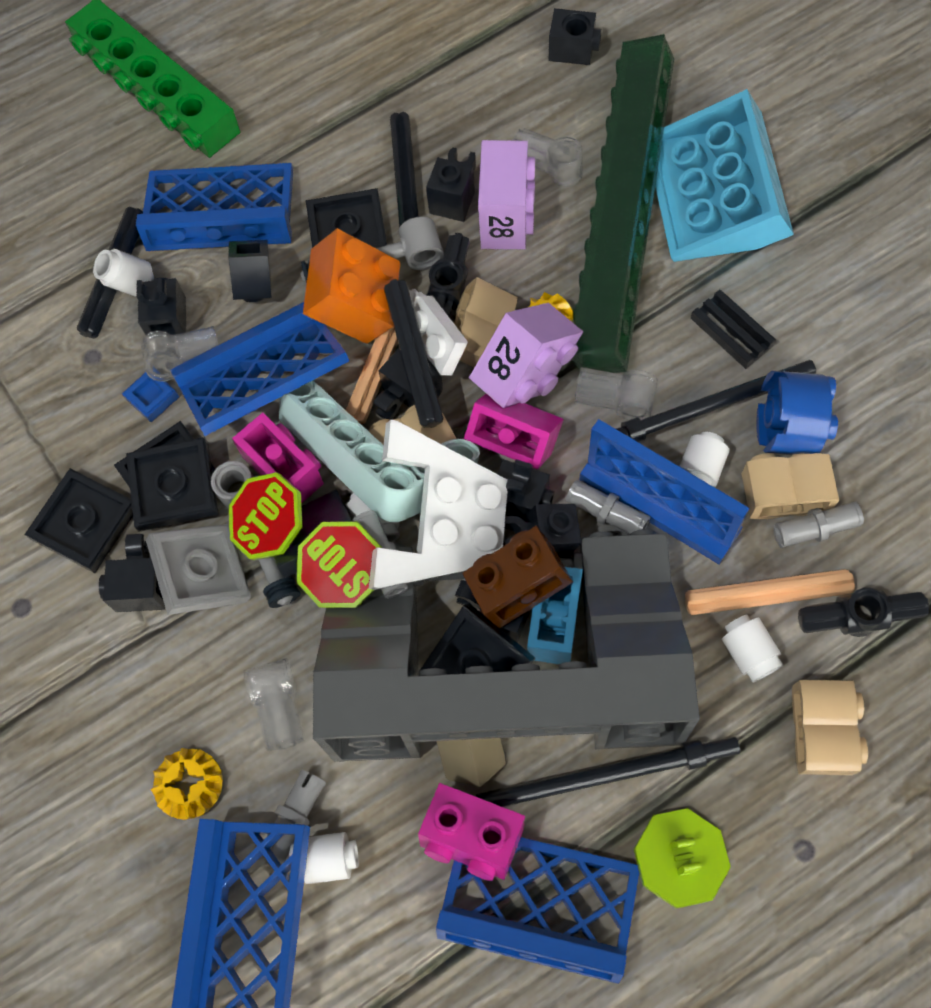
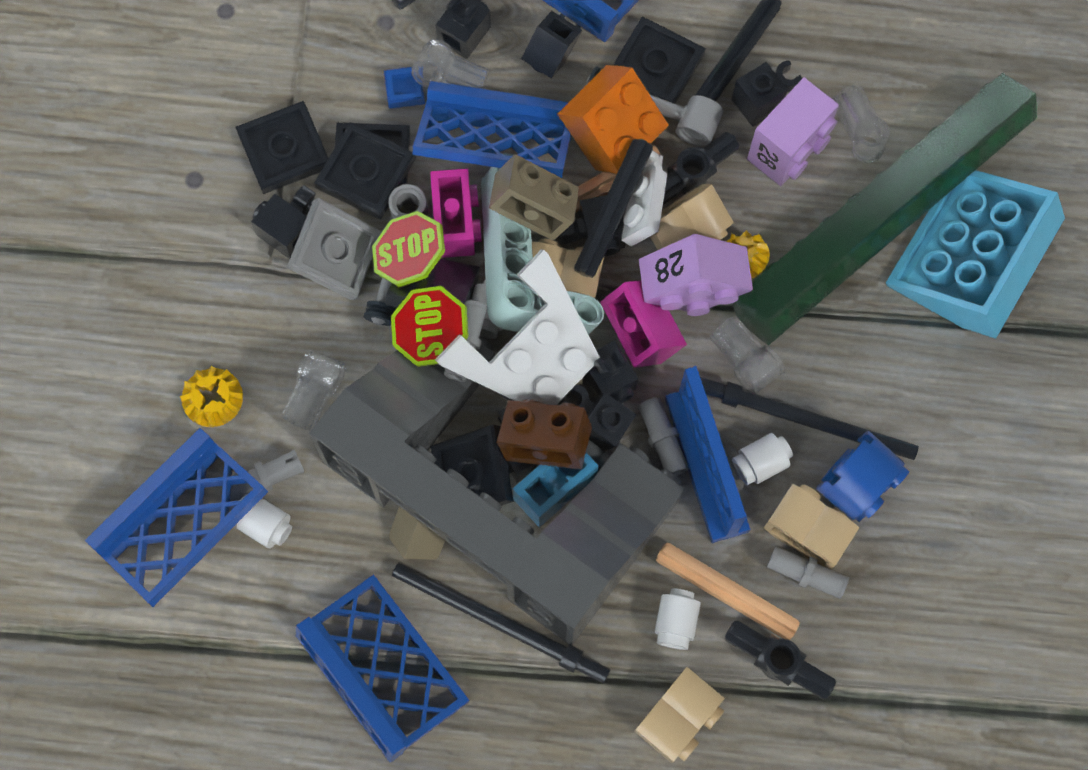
camera: 30 degrees right, 5 degrees up
dark pink brick [418,783,525,881] -> none
black brick [548,8,602,65] -> none
lime piece [633,808,731,909] -> none
black tile [690,289,776,369] -> none
none -> dark tan brick [489,154,579,241]

